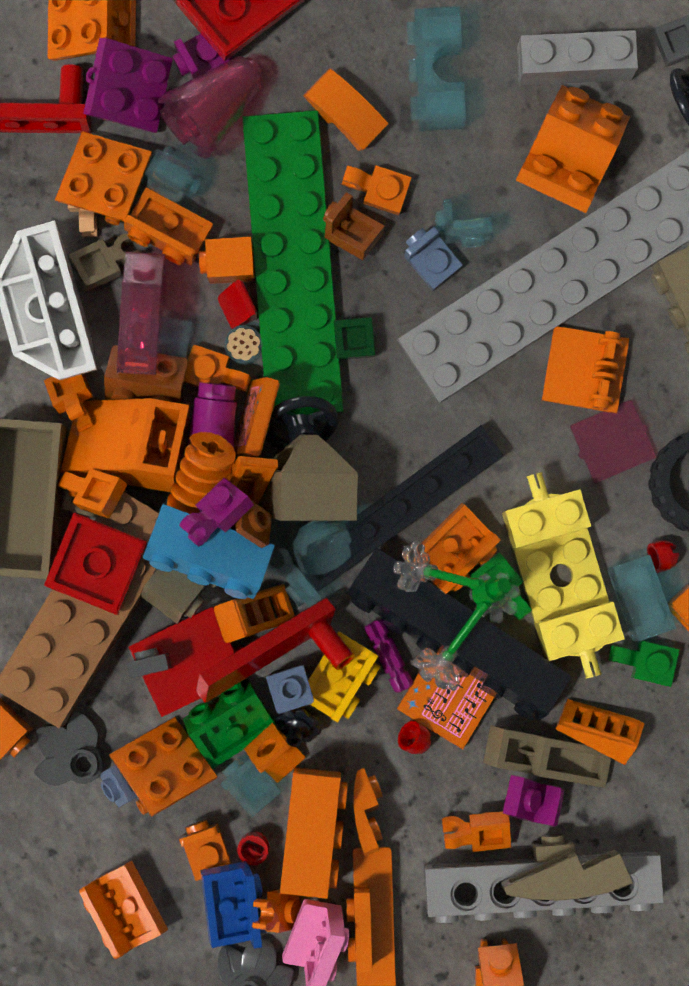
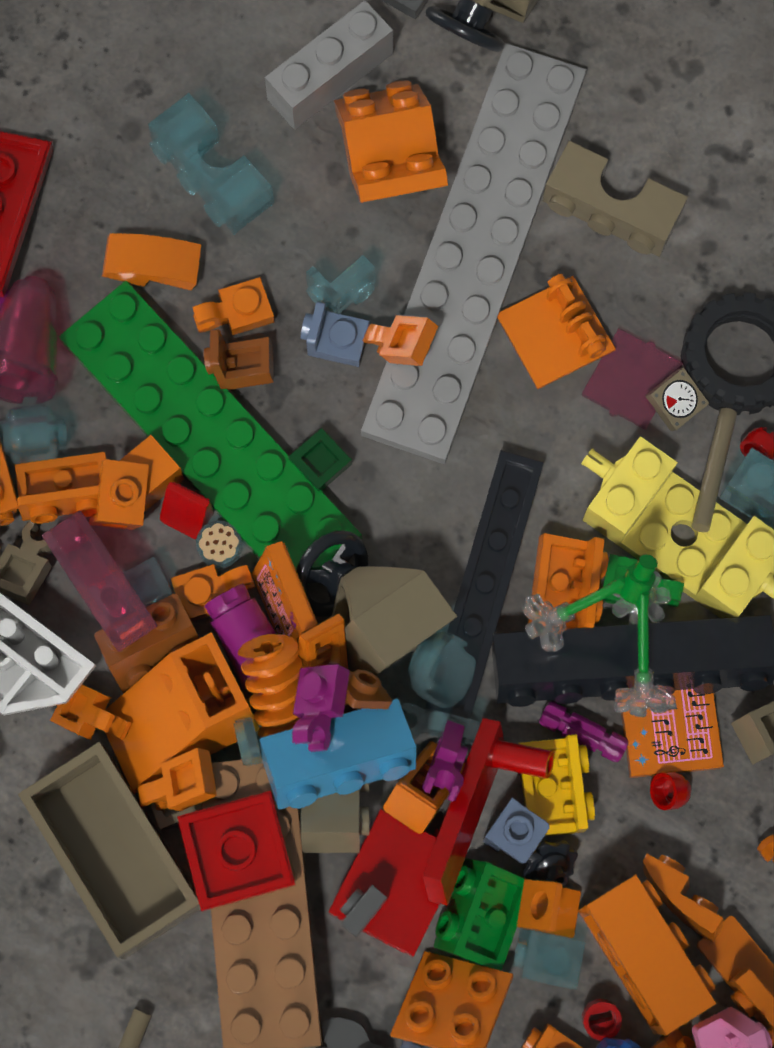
camera: 35 degrees left, 10 degrees down
none -> orange bracket [89,459,149,530]
none -> clear light blue tile [233,717,262,767]
none -> orange plate [362,315,438,366]
none -> magenta plate [423,720,468,802]
none -> tile [645,368,709,431]
none -> dark tan bar [692,408,737,532]

